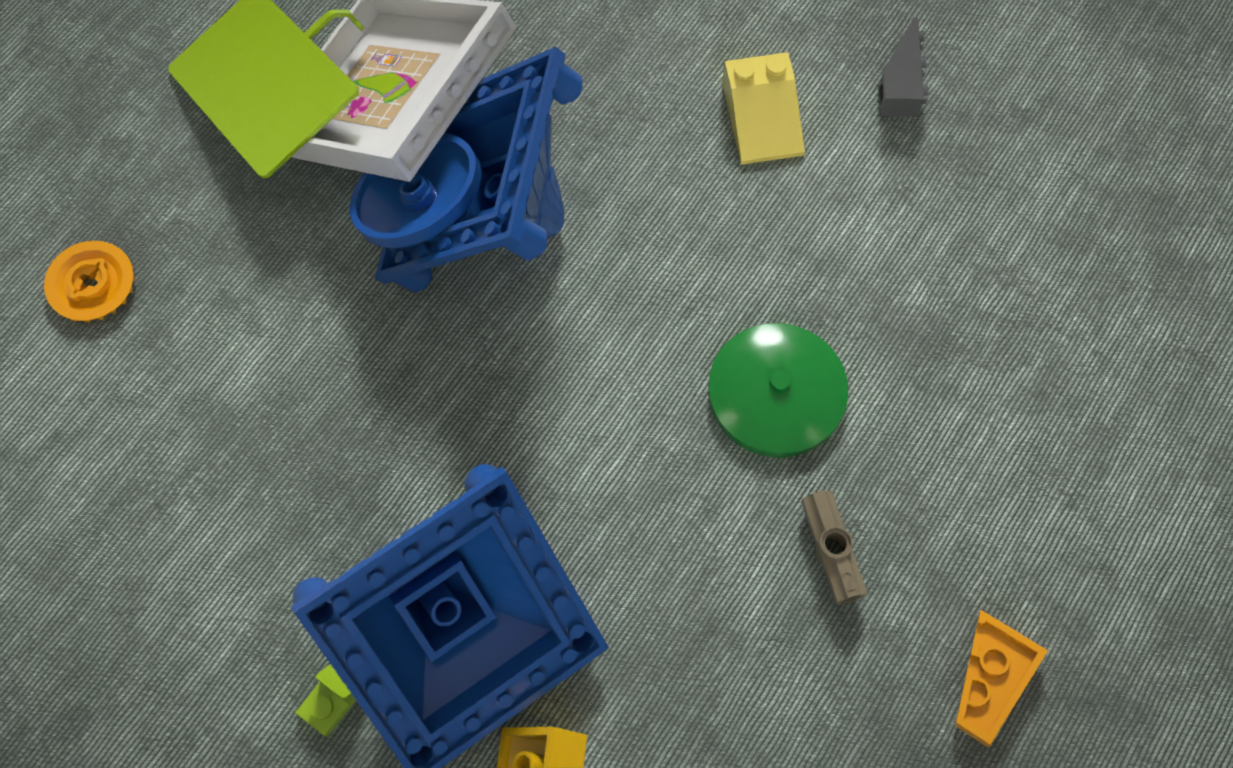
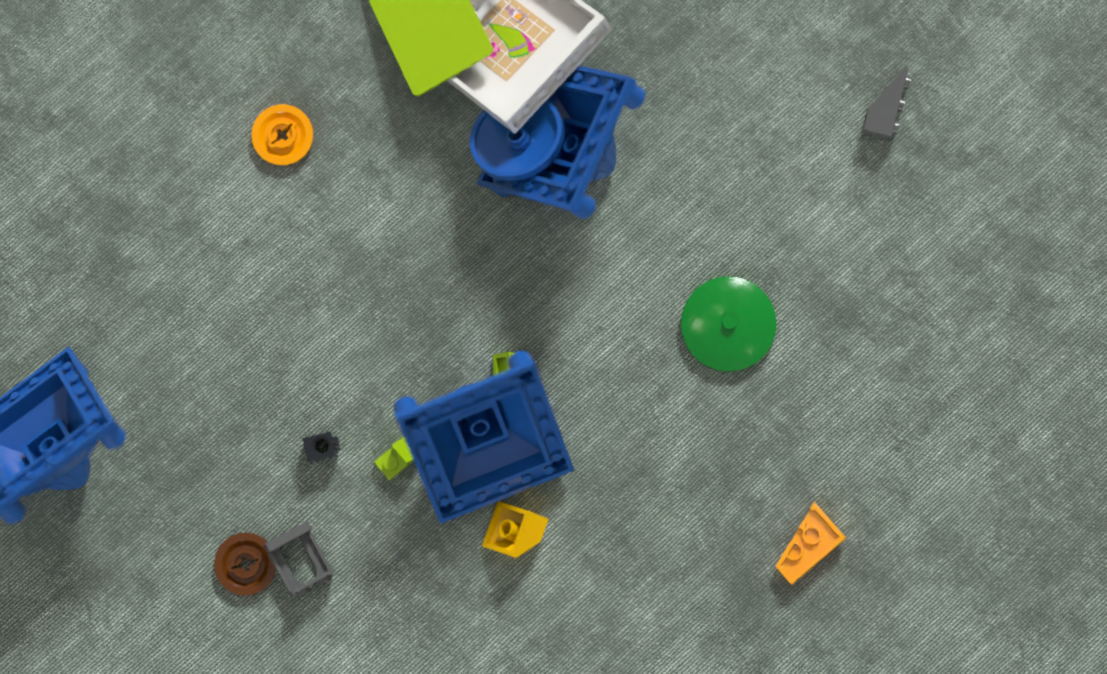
camera: 15 degrees right, 15 degrees up
light yellow slope [722,52,805,165] -> none
dark tan piece [801,490,867,605] -> none
none -> black brick [302,431,341,463]

